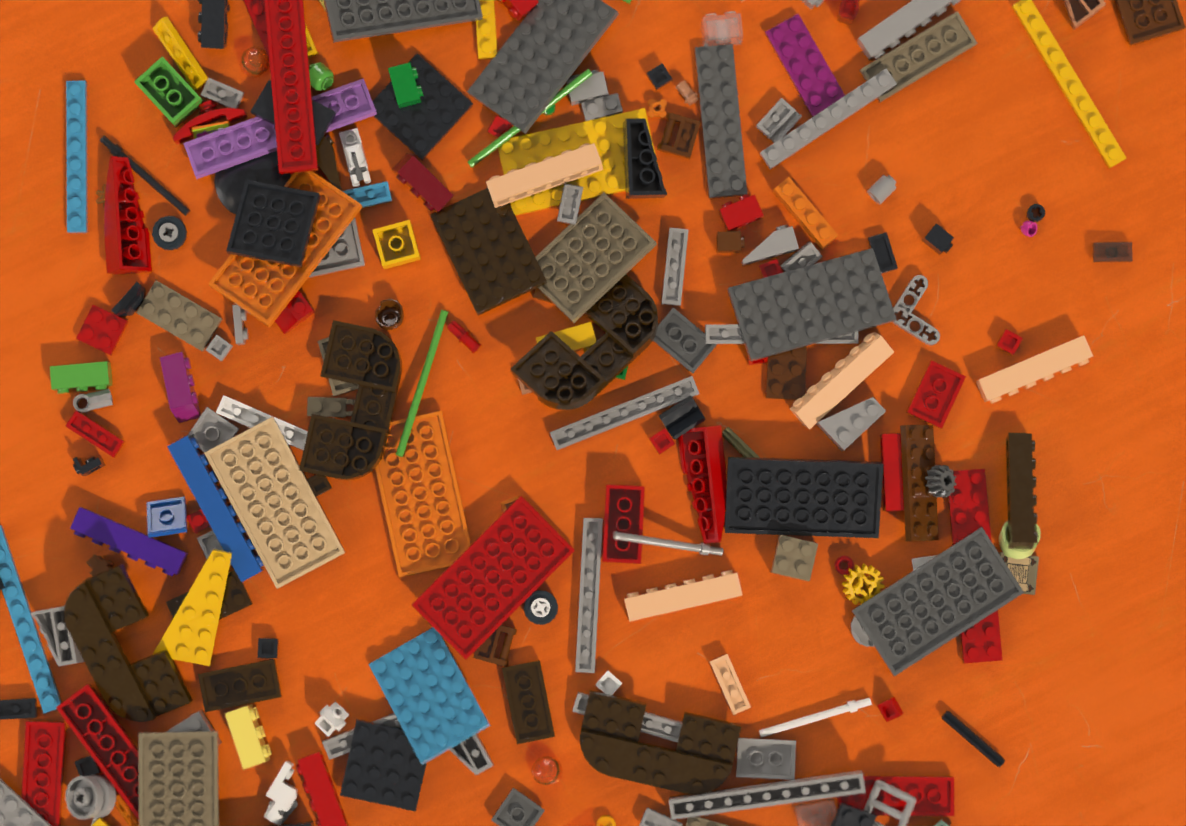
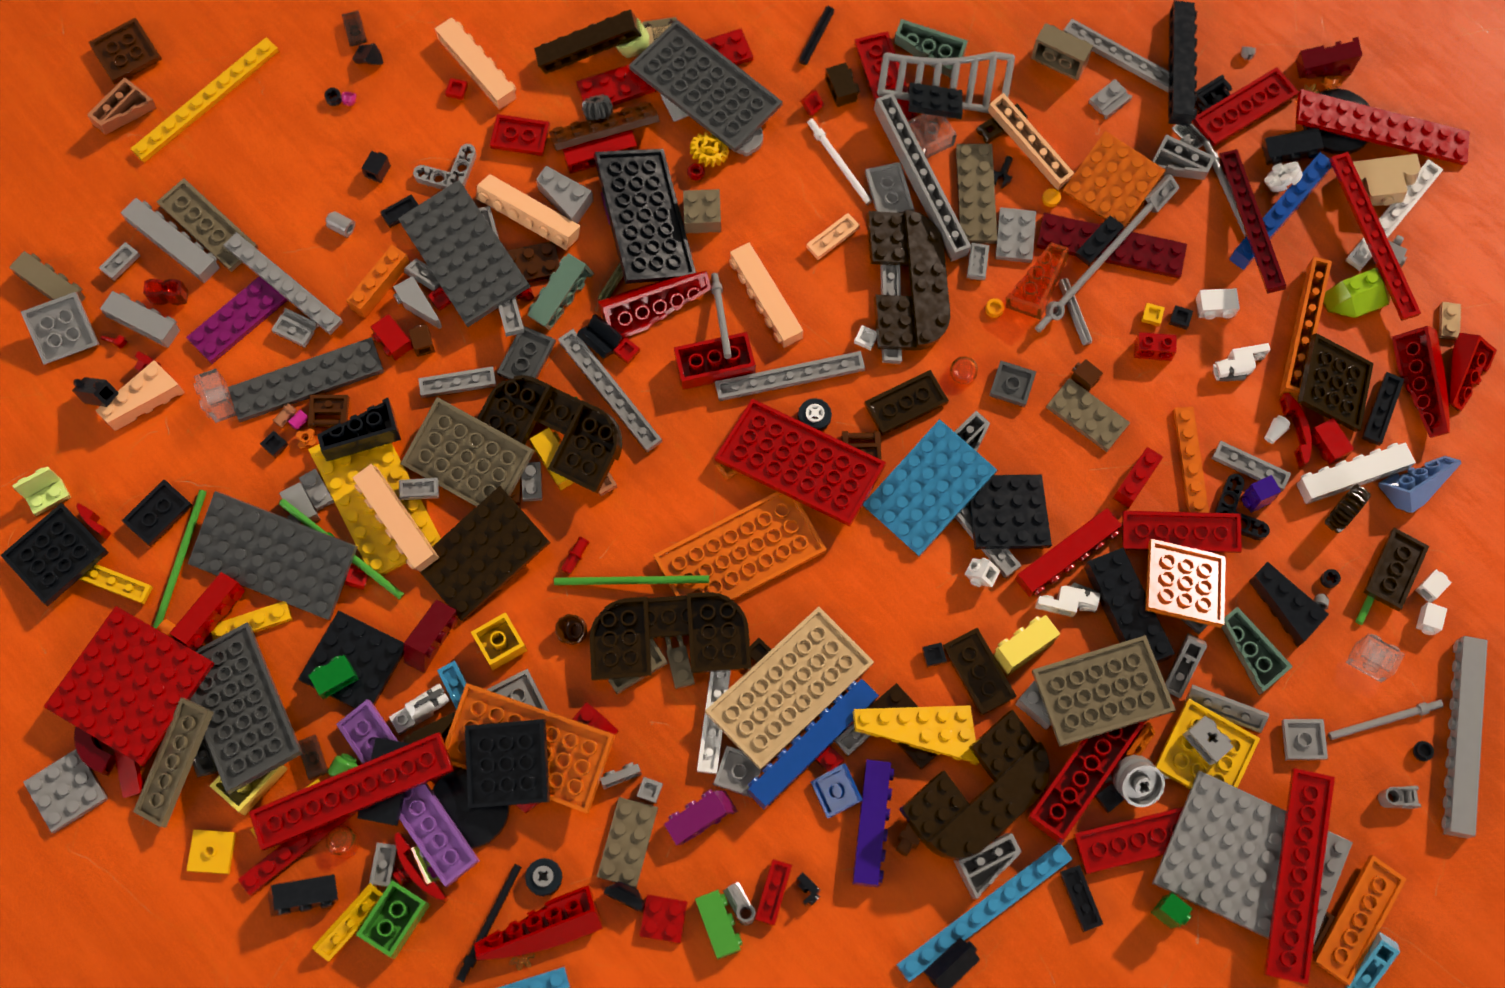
camera: 105 degrees left, 15 degrees down
none -> dark pink hinge [288,410,308,431]
none -> clear smoke plate [298,734,328,780]
none -> black tile [352,43,383,65]
none -> light grey plate [522,462,542,502]
none -> sand green wedge [527,253,595,330]
none -> dark brown brick [825,62,860,107]

